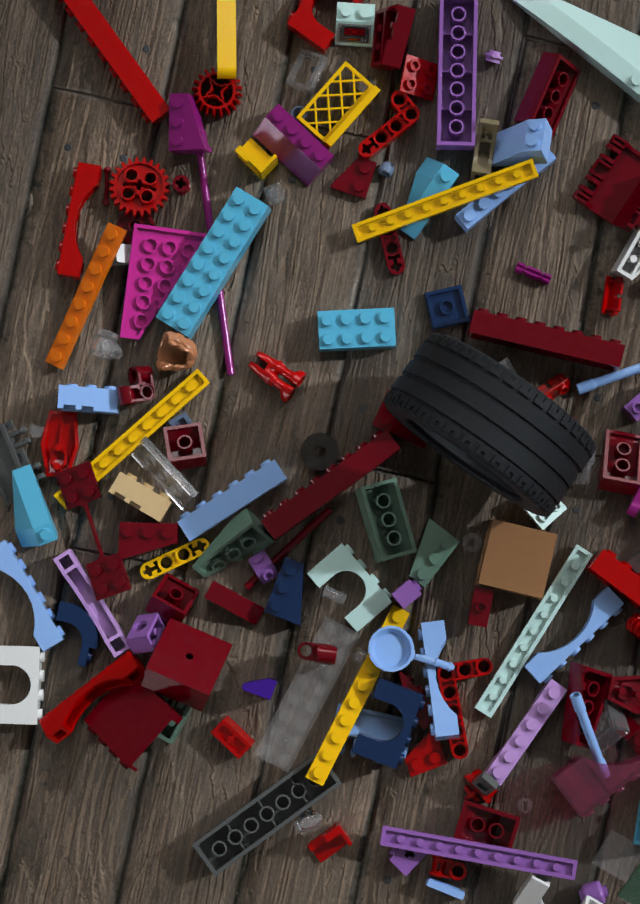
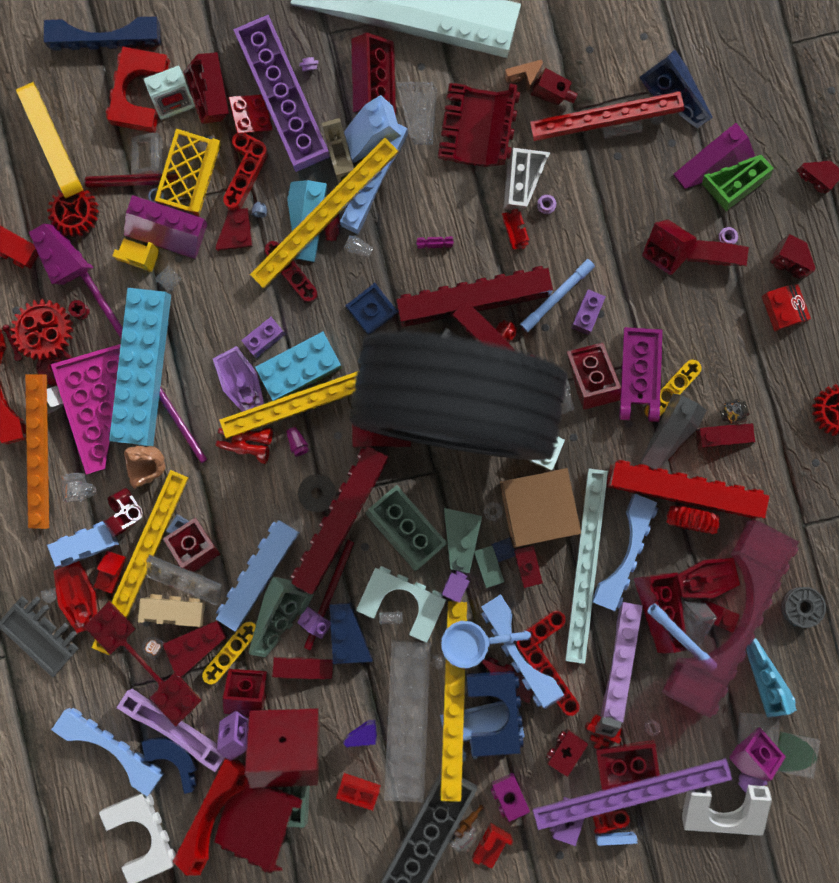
camera: 20 degrees left, 0 degrees up
medium azure wedge [12,464,58,547] -> none
dark red piece [297,642,337,665] -> none
red wing [404,731,447,777] -> none
none -> dark red axle [85,173,179,188]
none -> red slope [94,551,126,594]
none -> tile [142,637,165,660]
none -> medium lavender piece [213,346,265,412]
none -> yellow plate [219,372,357,439]
none -> medium lavender brick [241,317,285,358]
none -> magenta cone [286,427,309,457]
none -> dark red cone [324,214,341,241]
none -> clear cone [344,235,373,257]
none -> clear wedge [396,82,437,145]
none -> dark red slope [452,300,515,350]
none -> reddish brown piece [454,805,484,839]
none -> sand green tile [474,545,504,588]
none -> magenta brick [490,773,530,822]
none -> dark blue plate [492,537,515,562]
none -> dark red brick [546,729,588,777]
none -> magenta slope [729,727,786,782]

